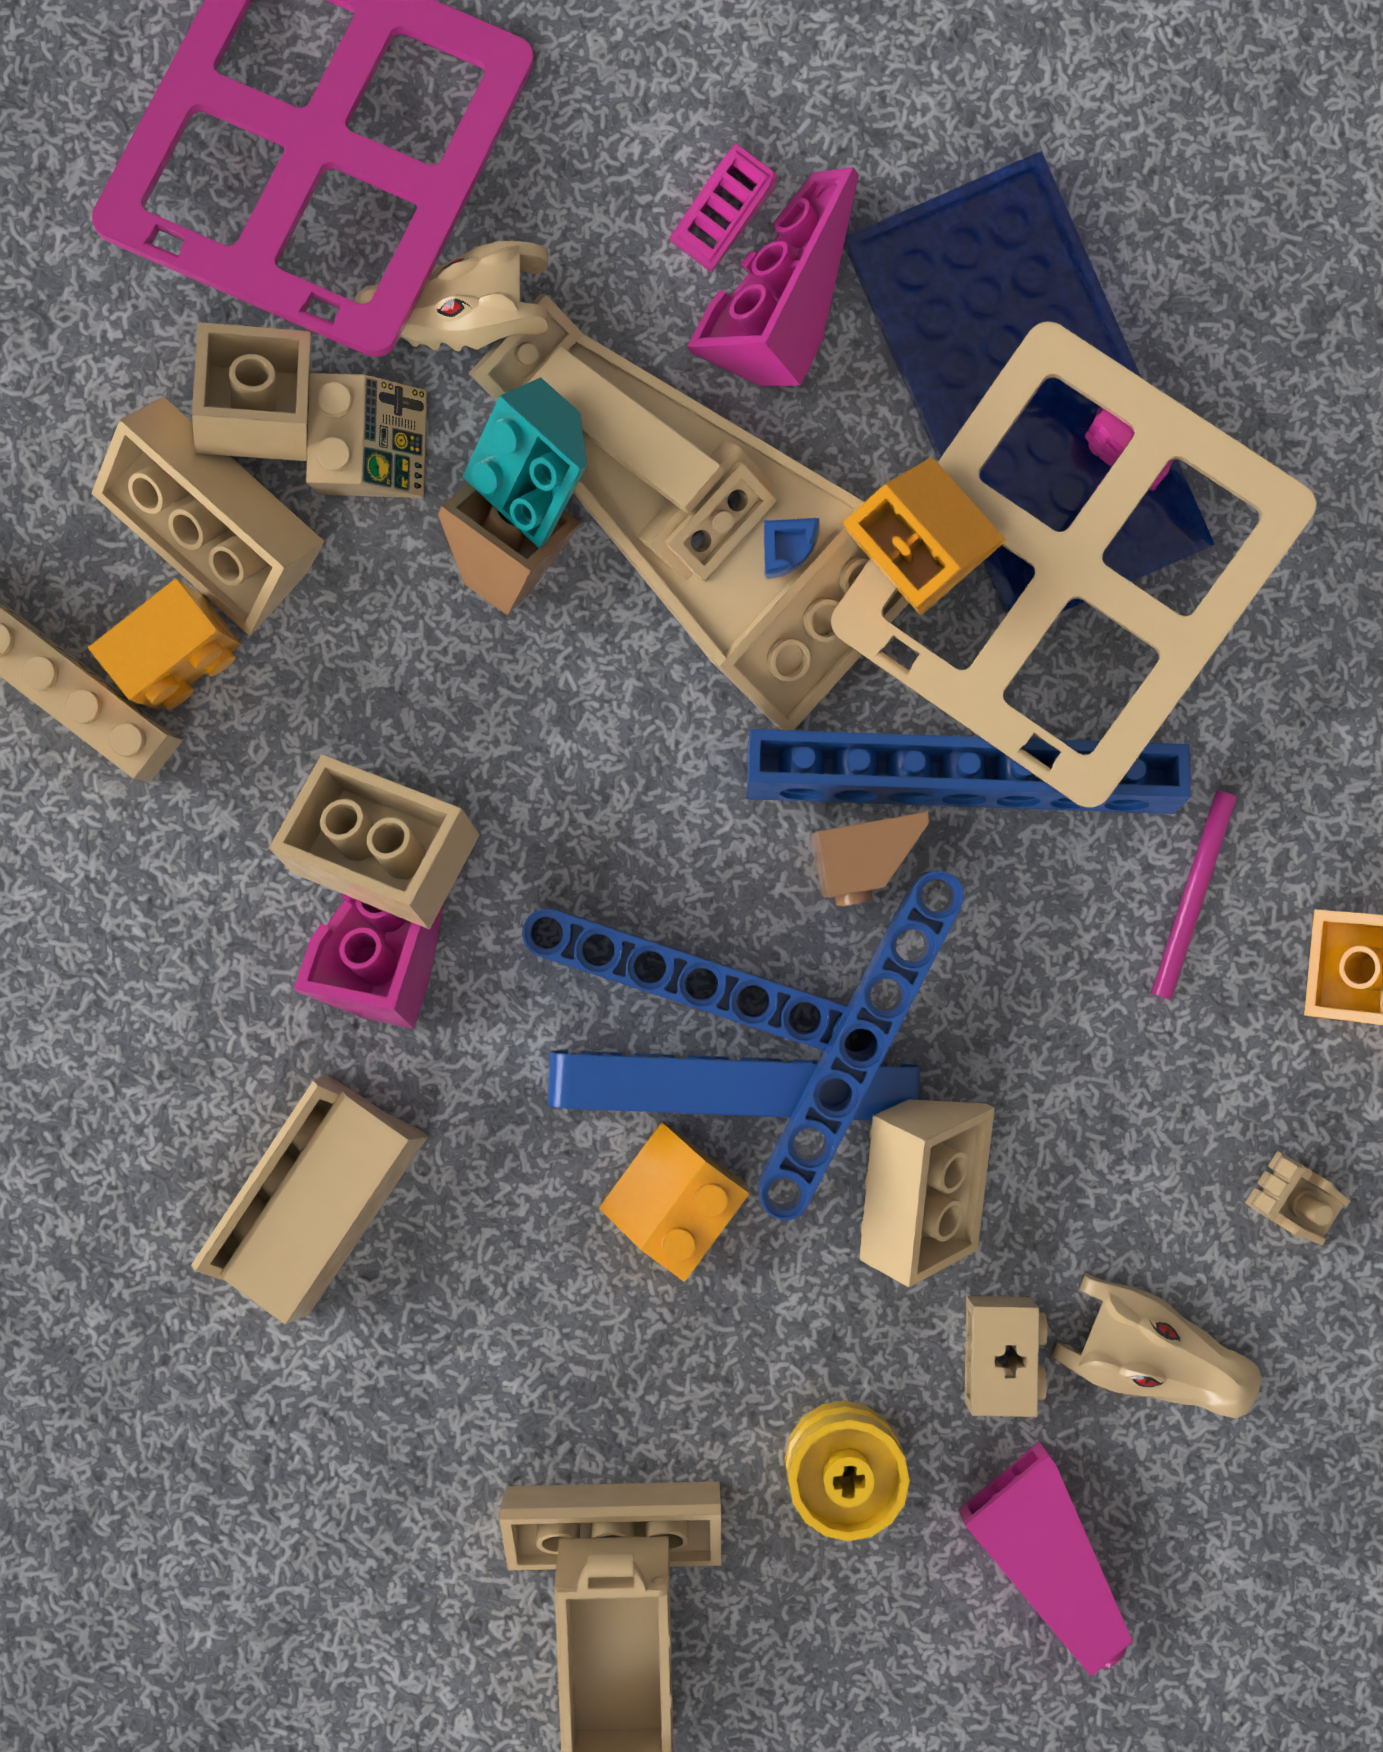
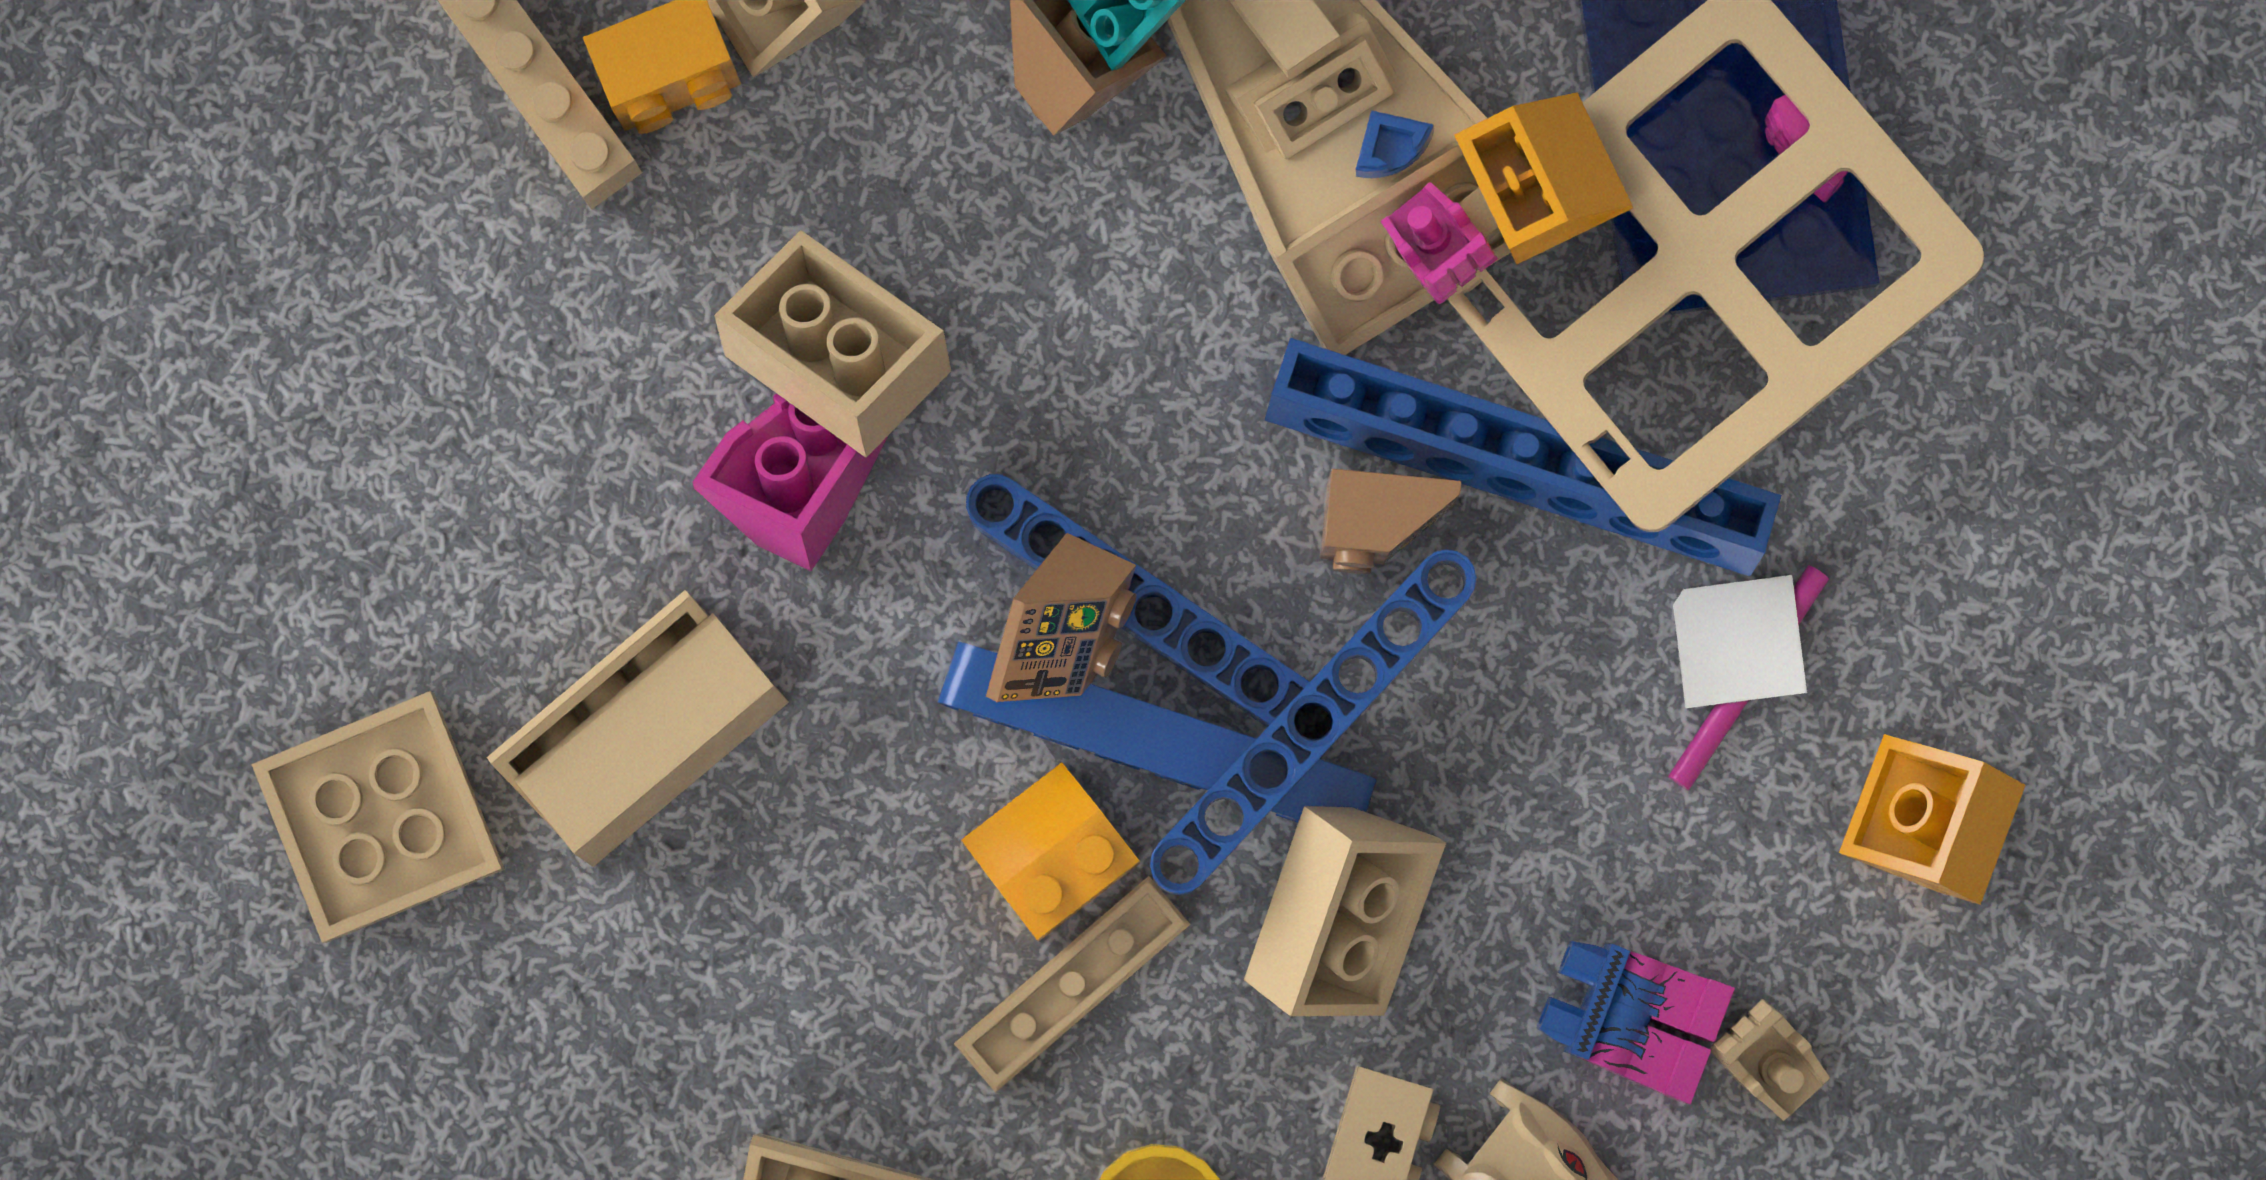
camera: 20 degrees right, 5 degrees down
none -> tan plate [251,691,505,943]
none -> tan tile [954,876,1191,1093]
none -> medium nougat slope [986,533,1136,702]
none -> dark pink hand [1381,182,1498,304]
none -> hips [1536,941,1735,1104]
none -> white sticker [1673,575,1807,708]

